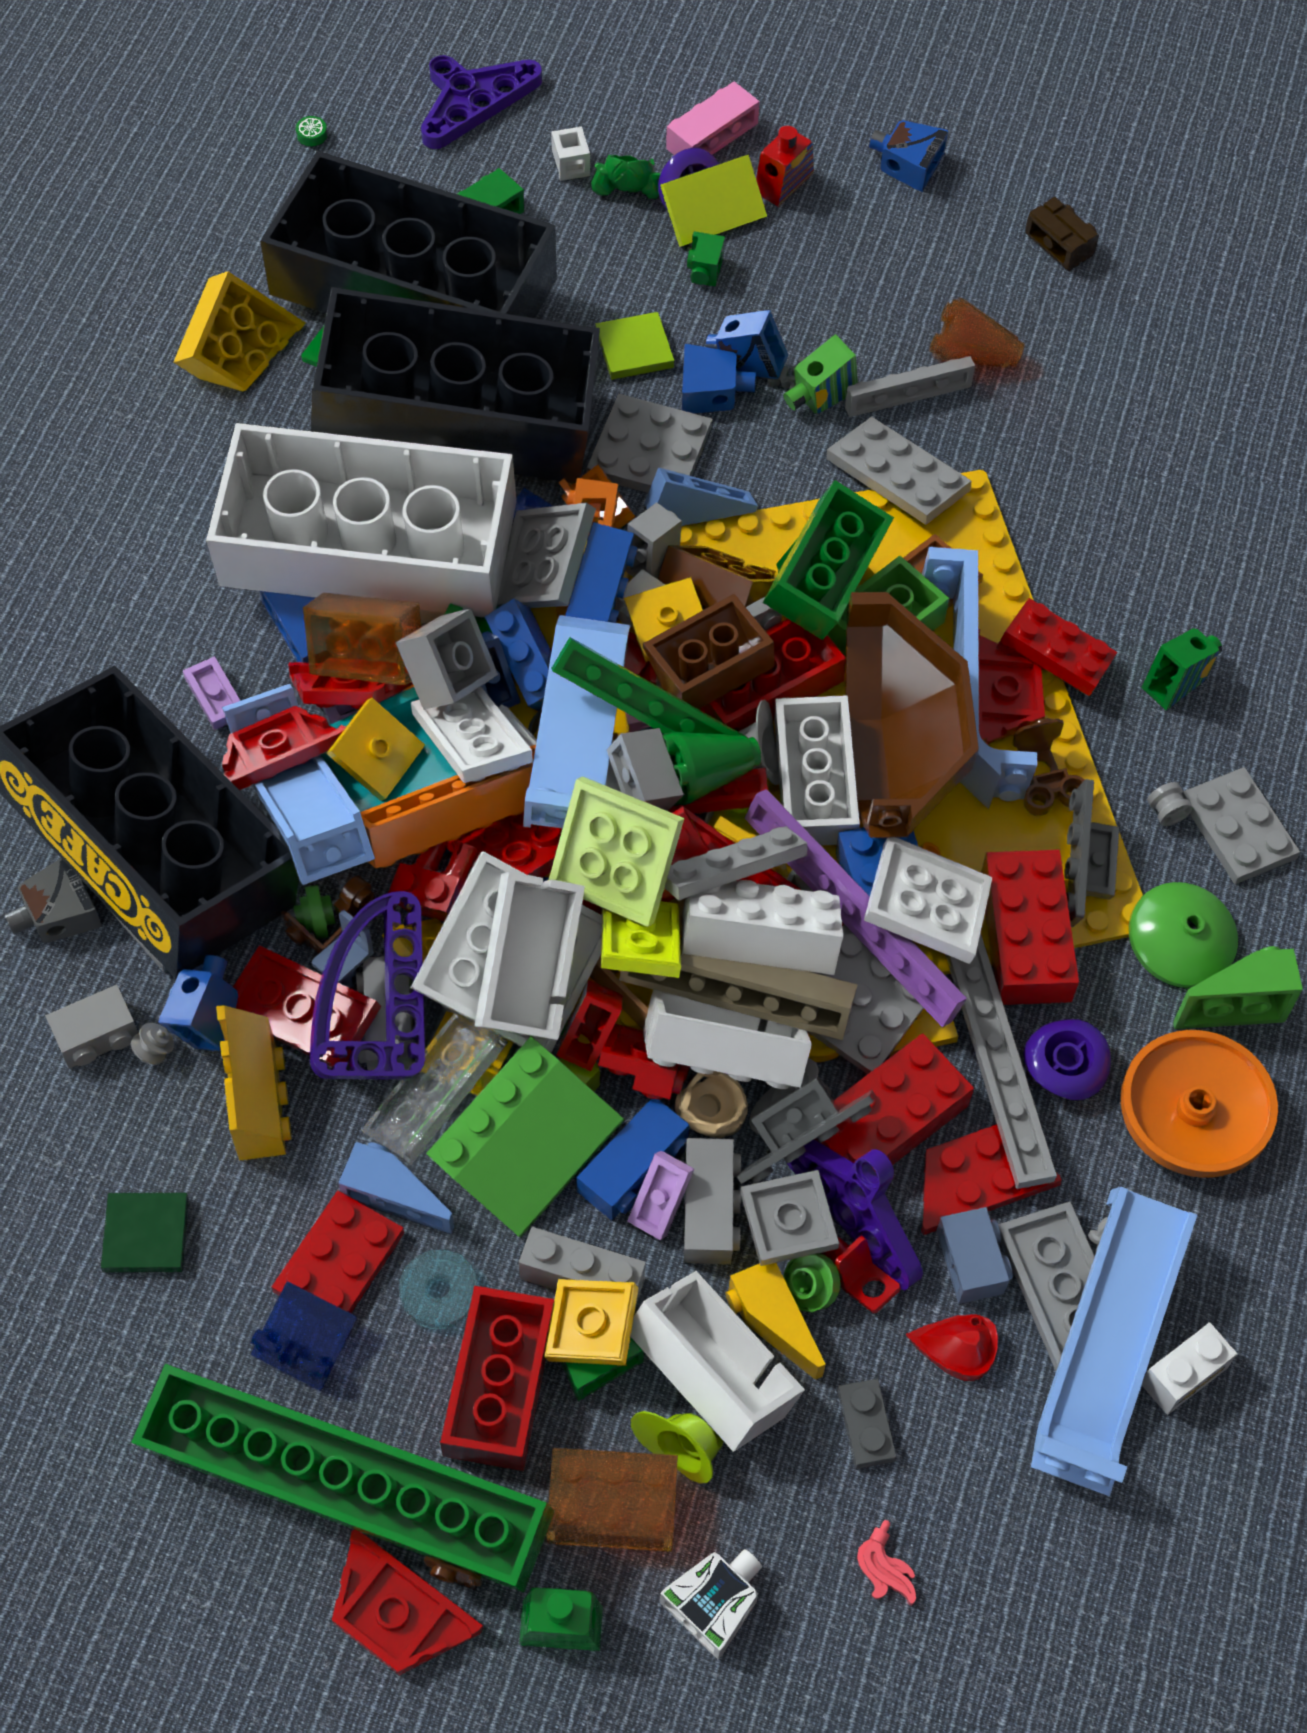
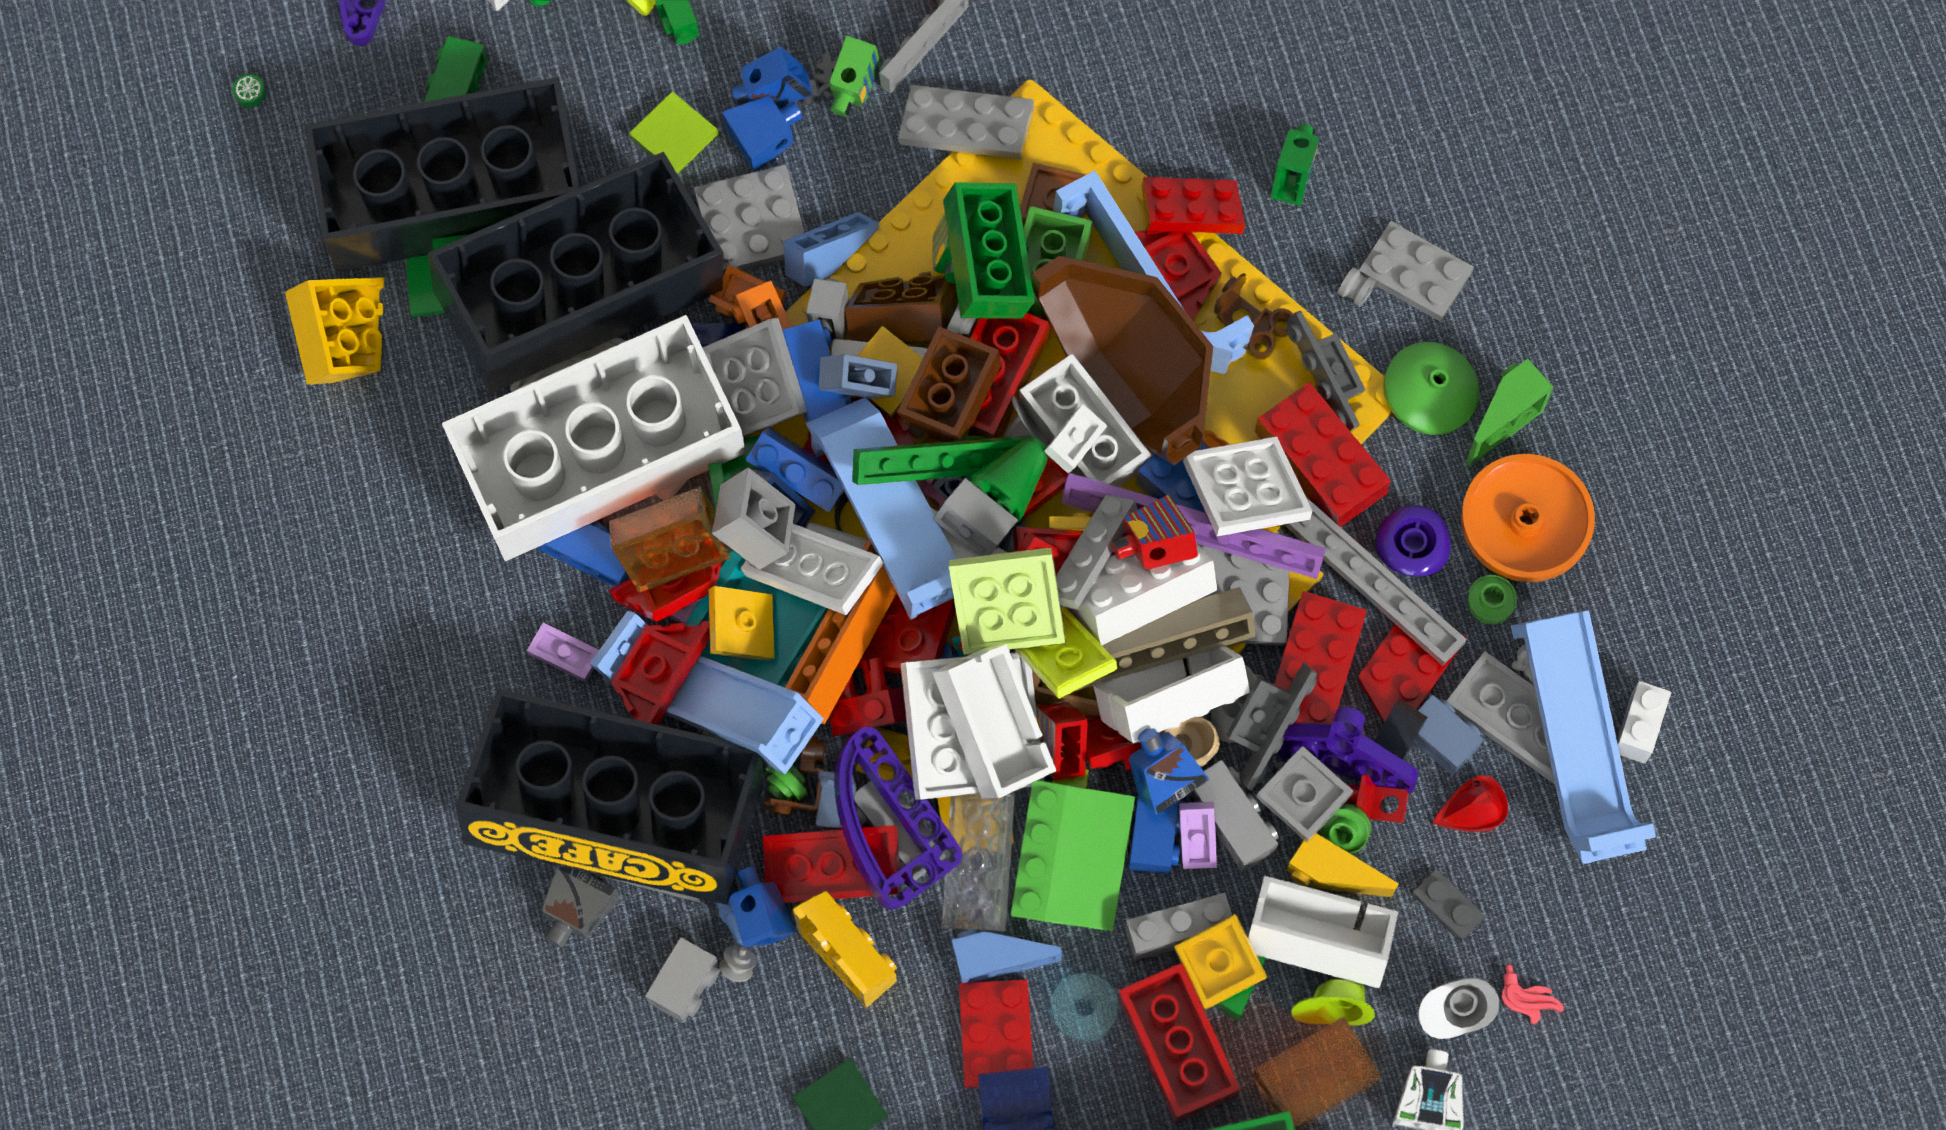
camera: 30 degrees left, 10 degrees up
none -> sand blue brick [818,354,897,399]
none -> white plate [1044,404,1107,473]
none -> red torso [1111,495,1198,569]
none -> blue torso [1129,728,1209,815]
none -> black tile [1374,699,1428,760]
none -> light grey piece [1418,978,1499,1039]
none -> bright green plate [1467,575,1517,625]

